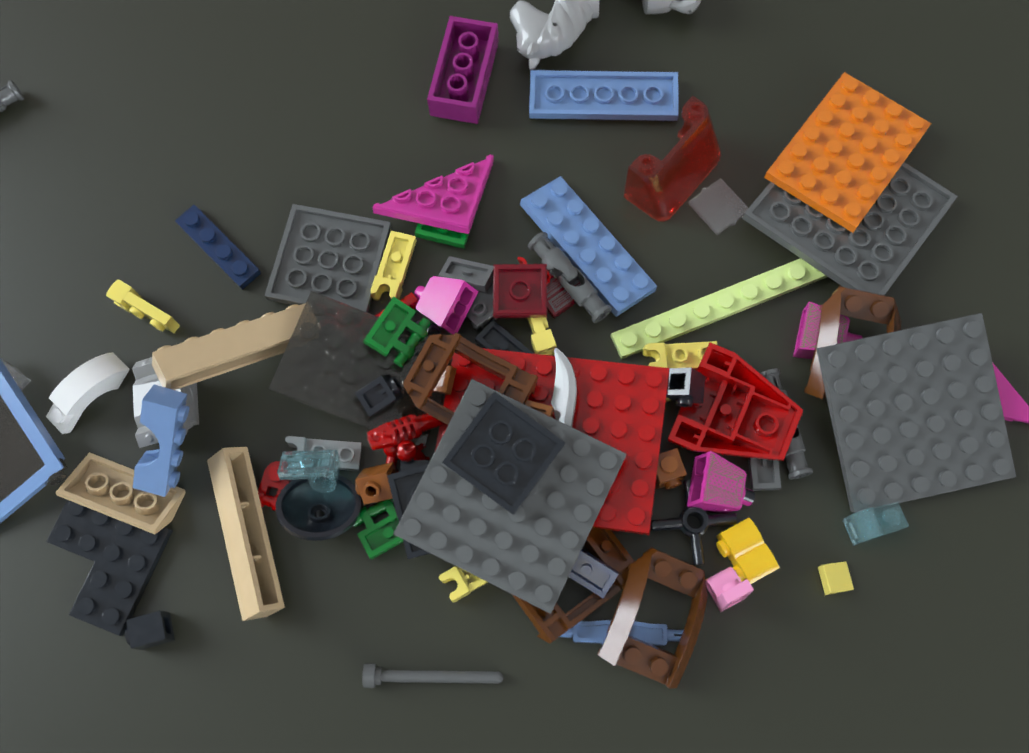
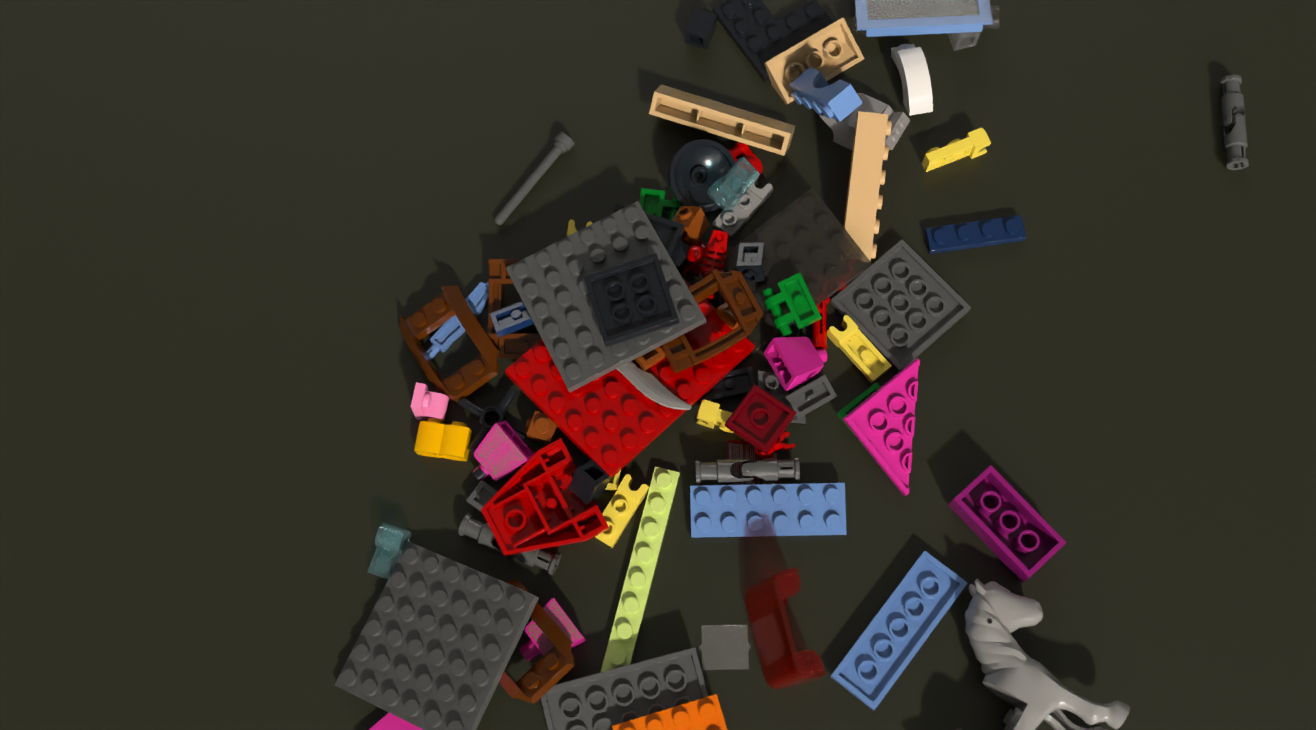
camera: 125 degrees right, 0 degrees up
light yellow slope [818,561,854,595] -> none

